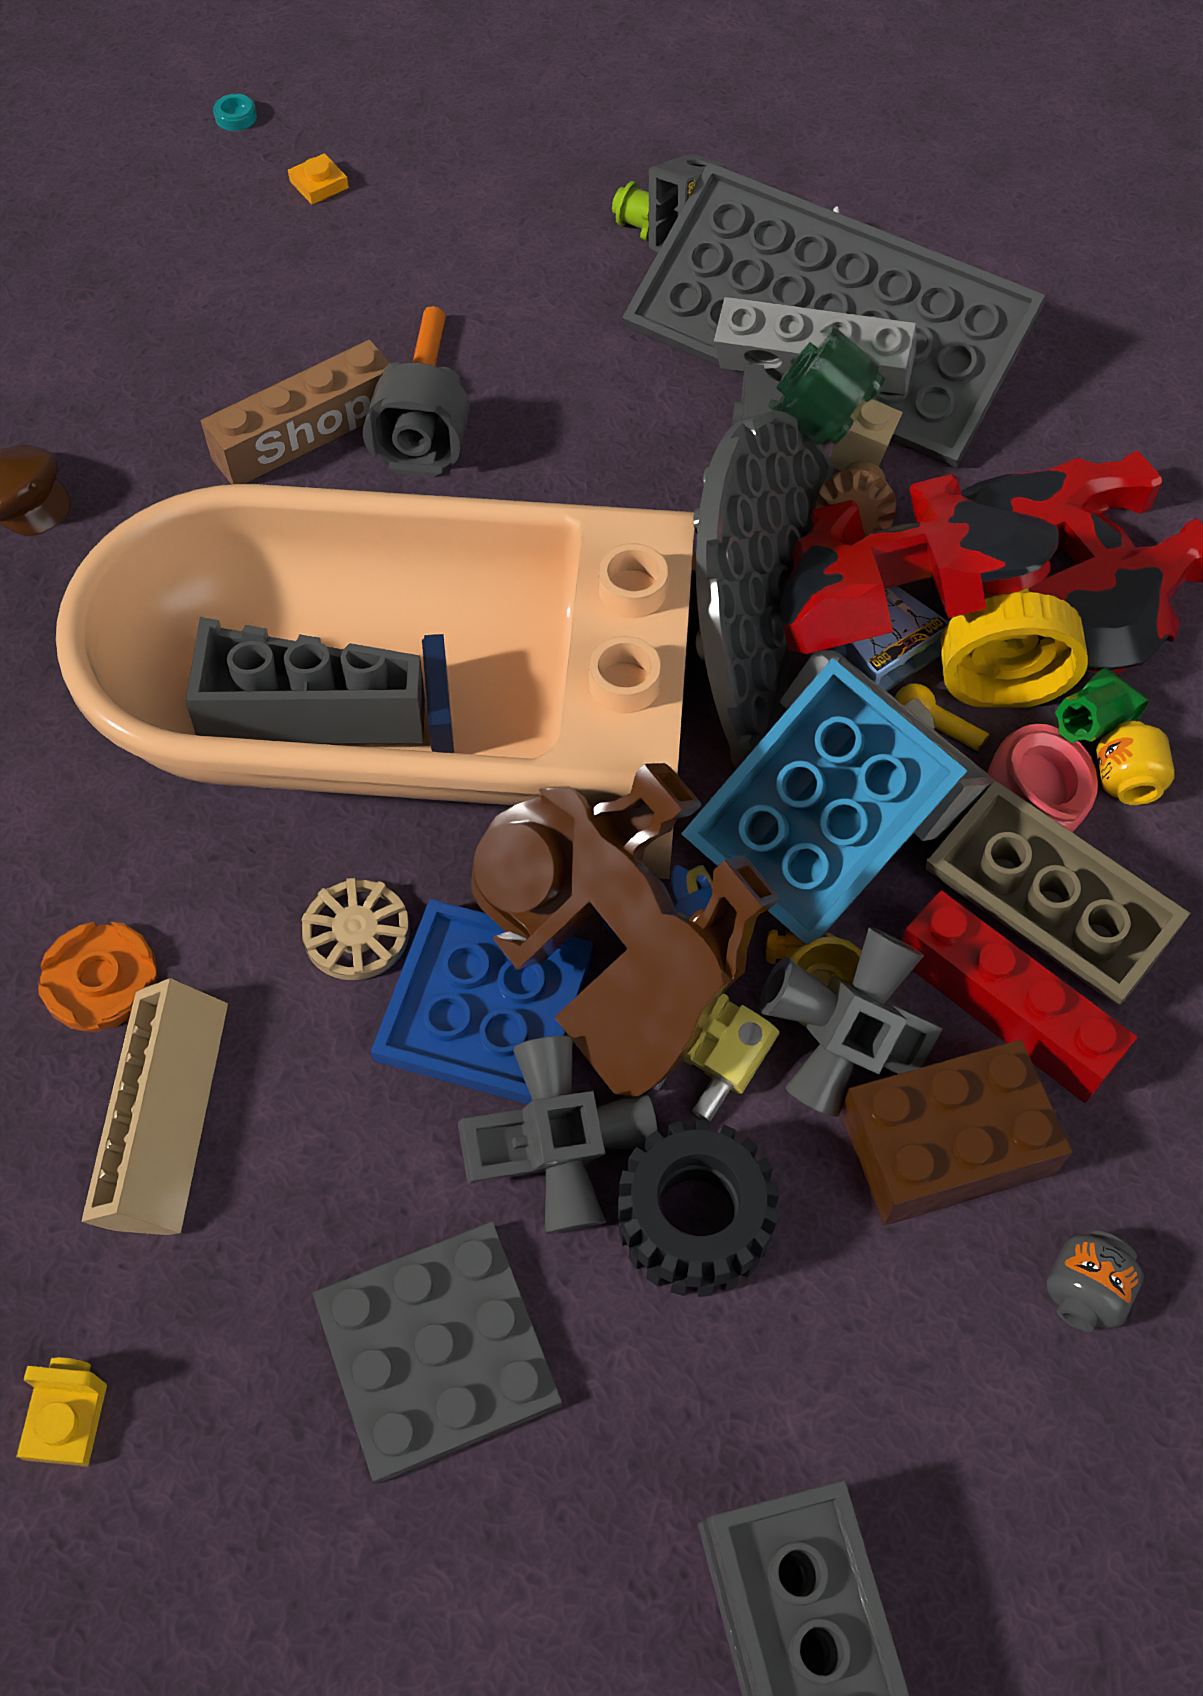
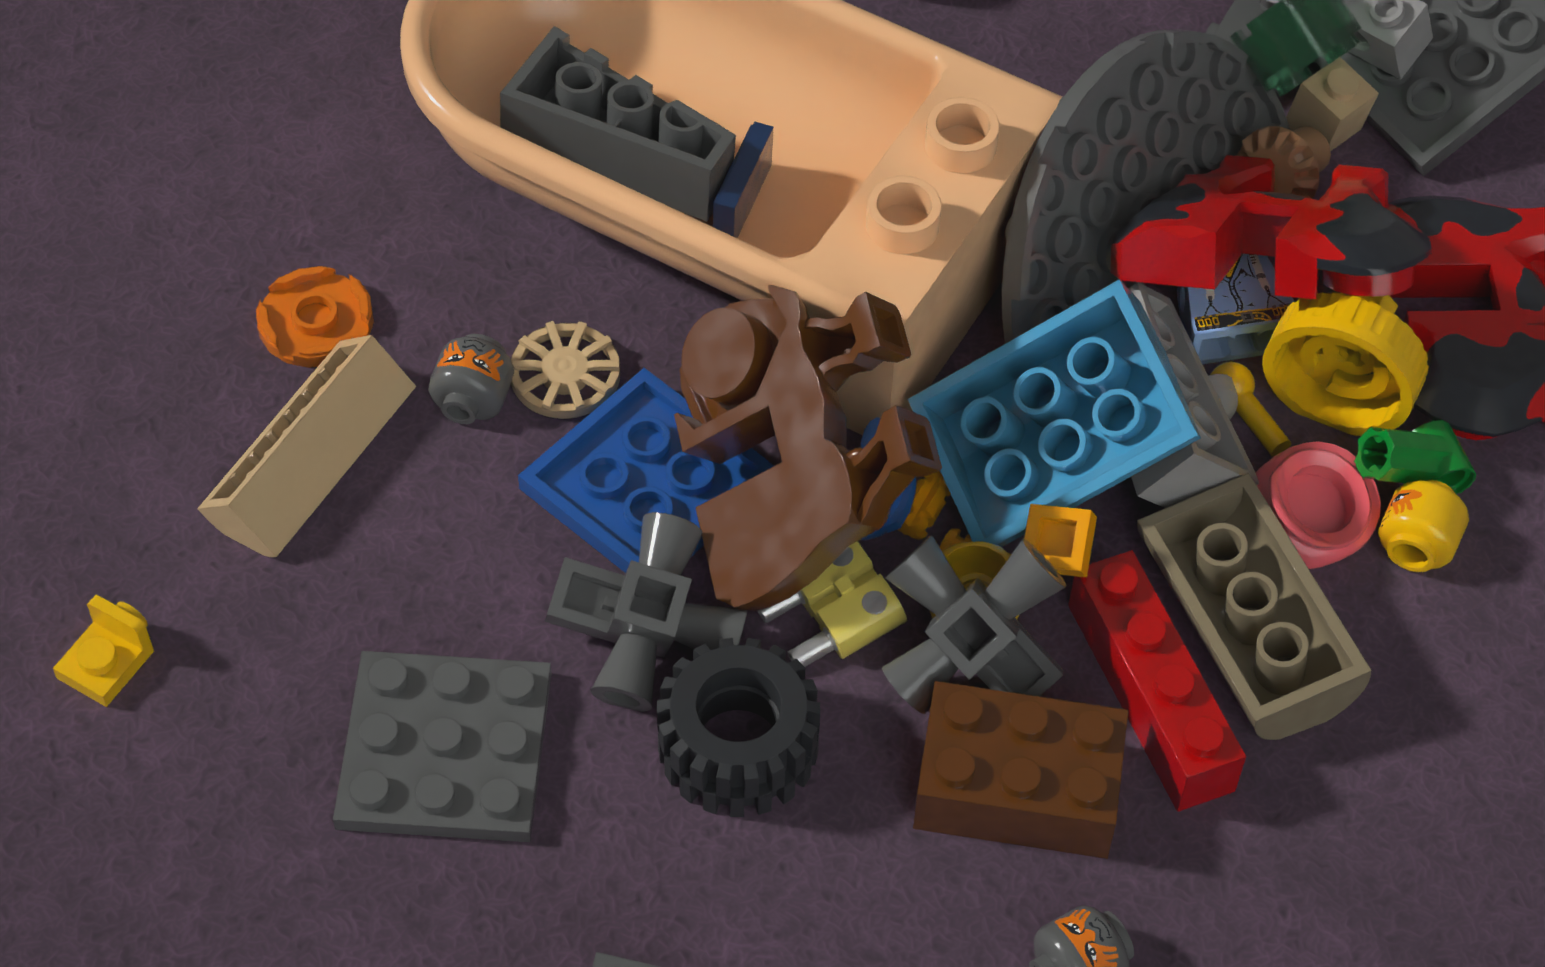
camera: 25 degrees right, 5 degrees down
none -> dark grey head [428,334,515,424]
none -> light orange plate [1024,504,1097,578]

